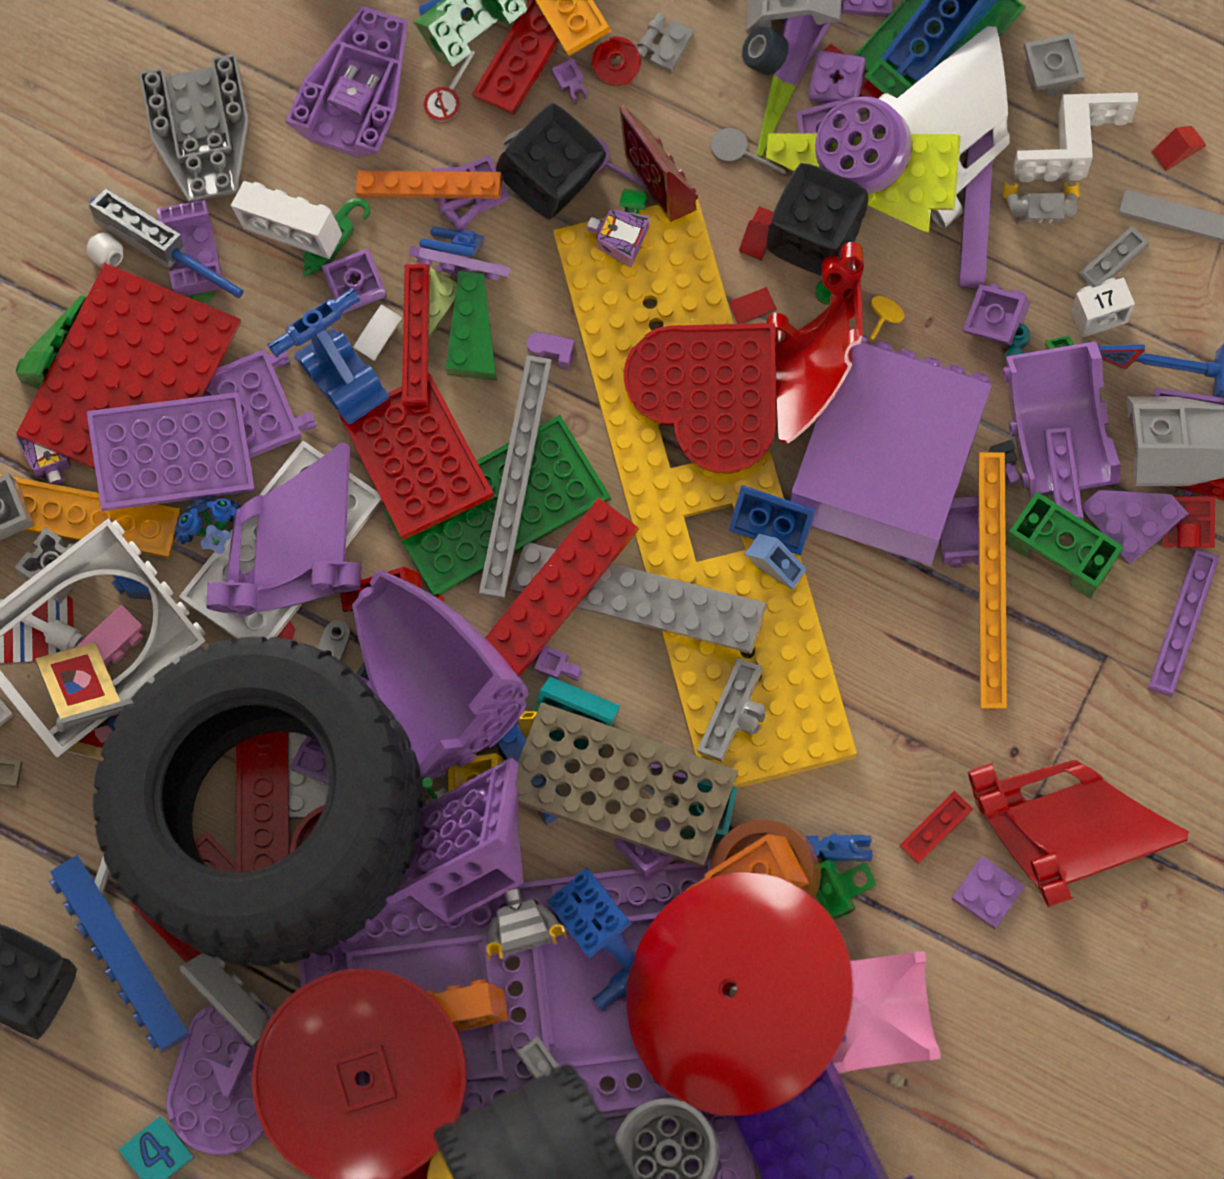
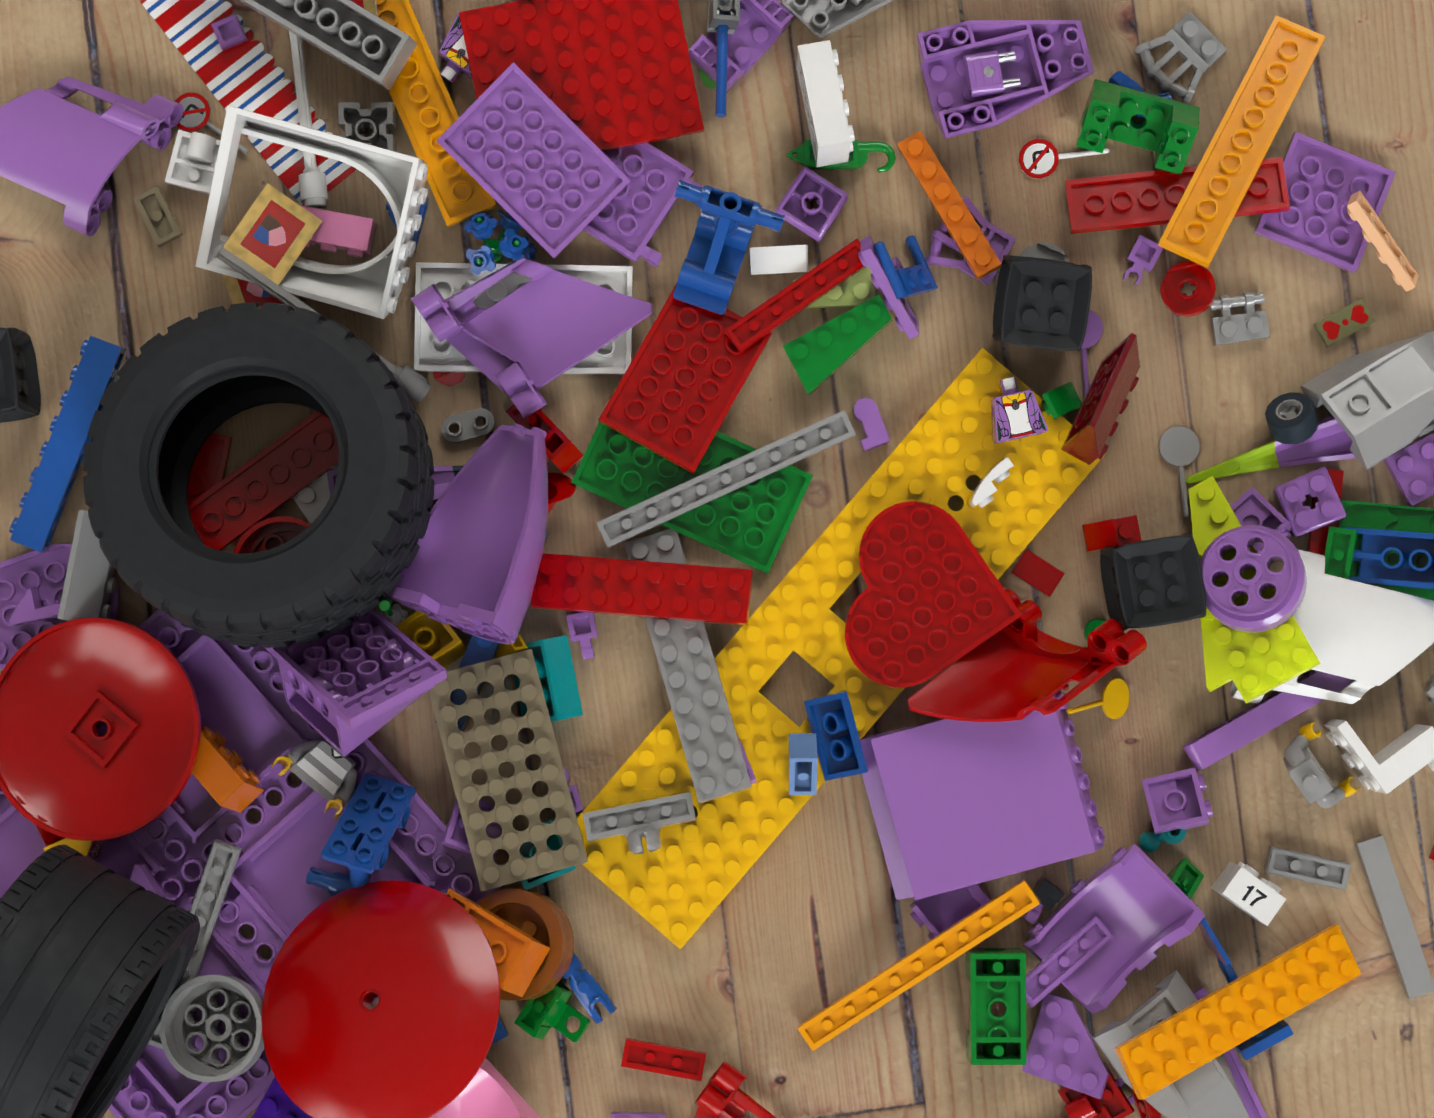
camera: 50 degrees right, 15 degrees up
none -> white slope [969,457,1014,508]
none -> light orange plate [1114,924,1361,1100]

